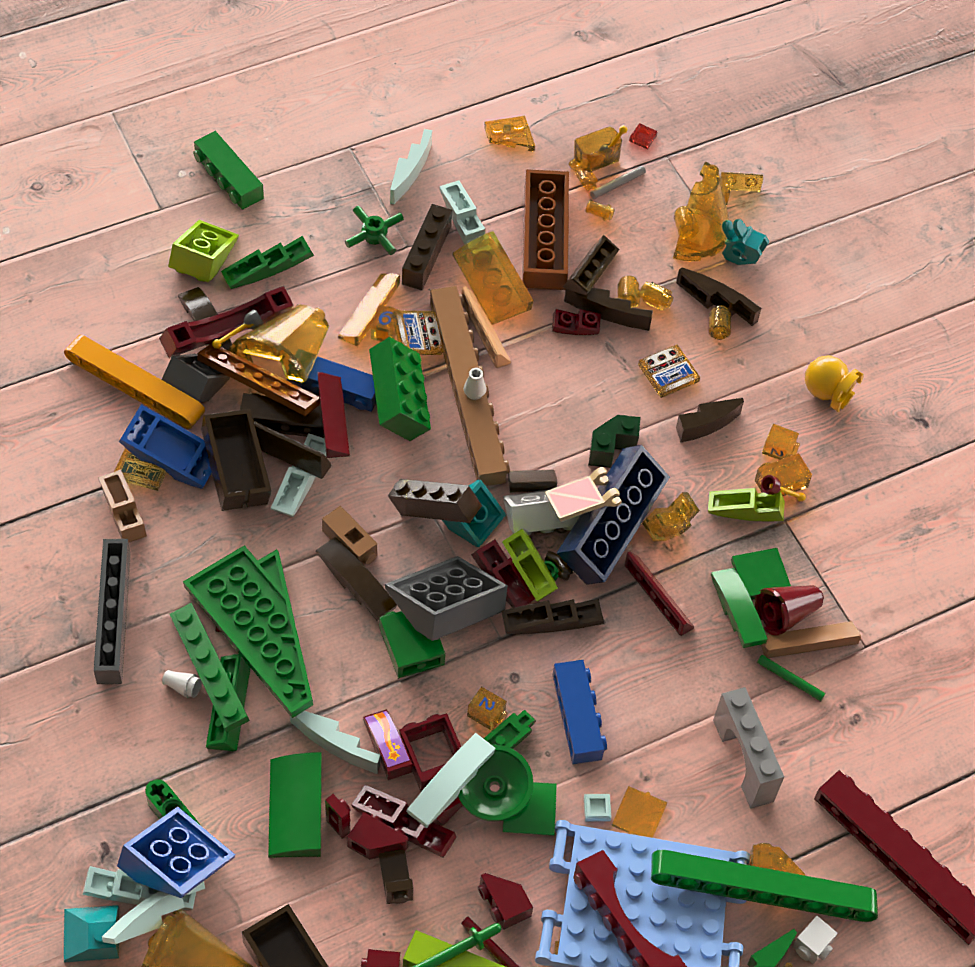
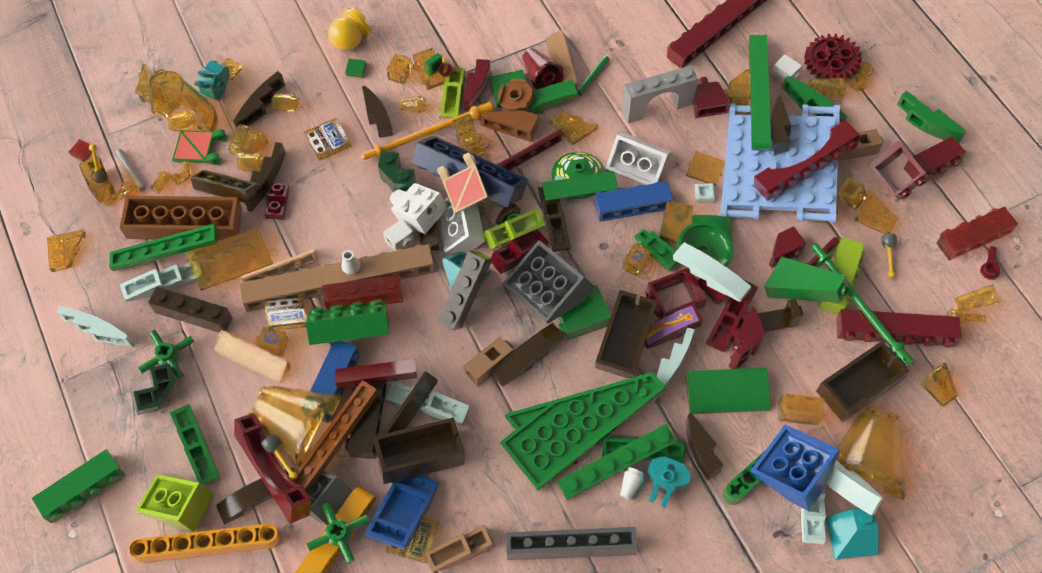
camera: 85 degrees left, 5 degrees up
none -> green plate [109,224,218,271]
none -> light orange beam [128,524,282,563]
none -> dark green brick [133,363,175,415]
none -> clear yellow arm [171,161,191,185]
none -> flag [172,129,228,165]
none -> clear yellow plate [221,57,243,80]
none -> clear yellow beam [228,124,251,156]
none -> green bar [306,502,370,564]
none -> clear red brick [322,275,404,309]
none -> green tile [345,58,366,78]
none -> light orange bar [361,101,494,160]
none -> white brick [383,219,414,251]
none -> white brick [390,183,448,234]
none -> clear yellow cone [399,96,426,113]
none -> green tile [424,52,443,76]
none -> dark red slope [464,59,491,112]
none -> dark orange slope [481,110,539,142]
none -> dark orange plate [498,79,534,111]
none -> green slope [542,171,618,201]
none -> clear yellow wing [549,111,598,145]
none -> green dish [551,152,605,199]
none -> dark brown piece [595,290,658,379]
none -> white slope [605,132,672,185]
none -> teal hinge [647,456,691,508]
none -> clear yellow piece [660,201,693,243]
none -> dark brown slope [685,413,723,480]
none -> dark red torso [693,77,730,119]
none -> green slope [764,257,849,302]
none -> dark brown slope [771,96,791,155]
none -> clear yellow brick [778,393,824,426]

